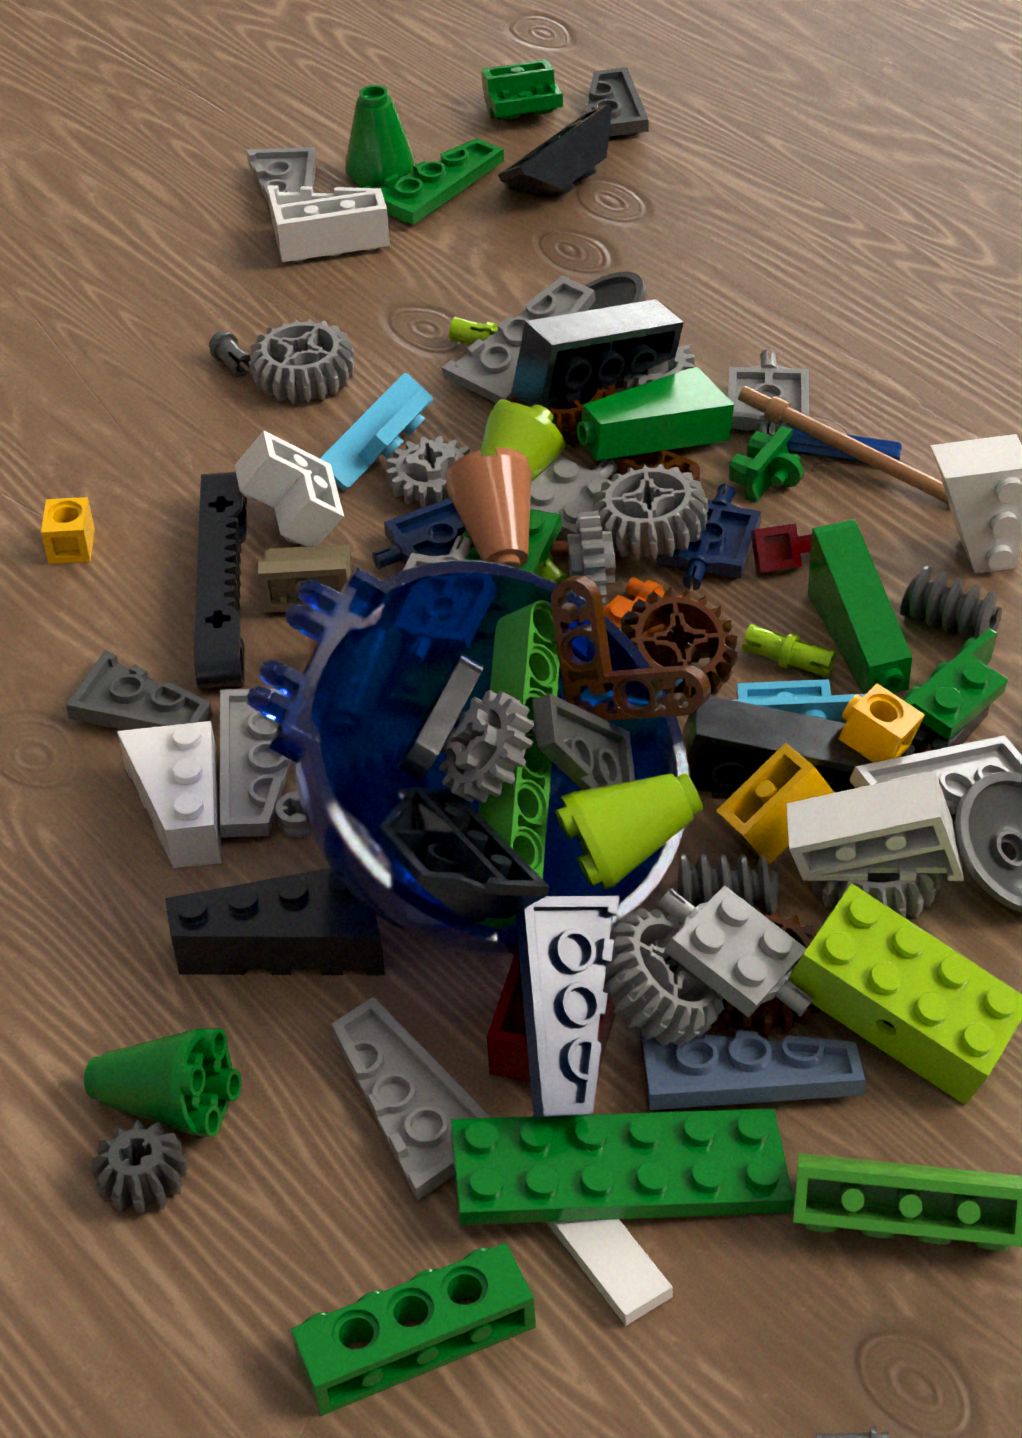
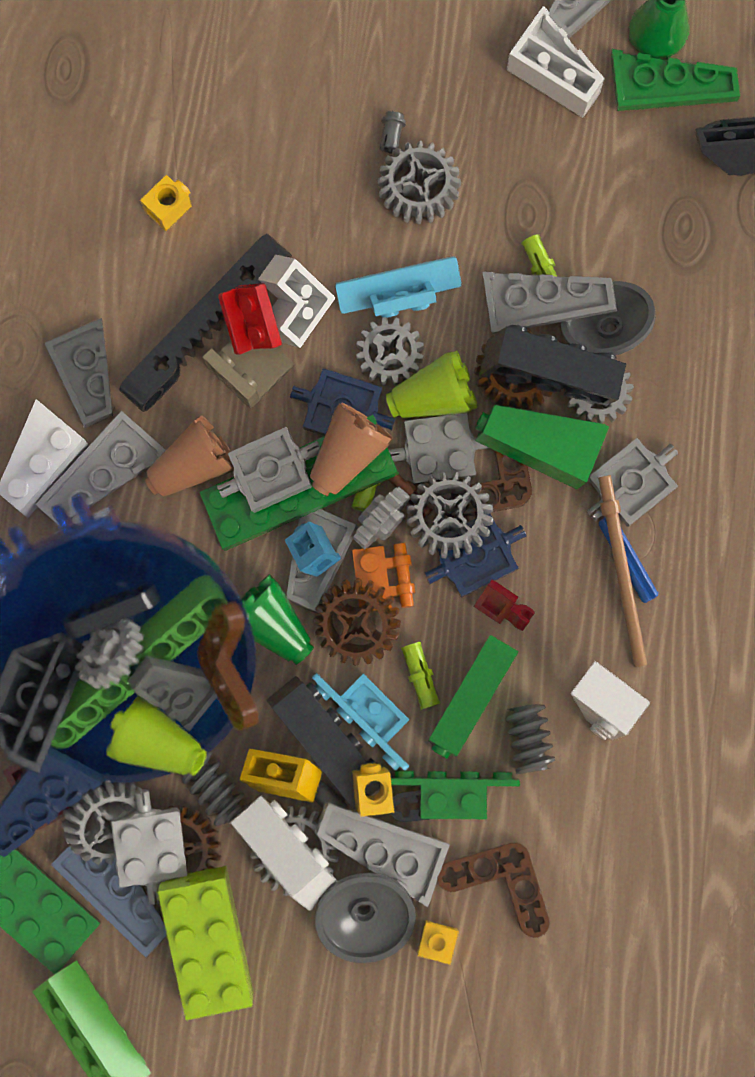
camera: 45 degrees right, 35 degrees up
green hips [729,426,804,503] -> none
none -> red bracket [218,283,282,355]

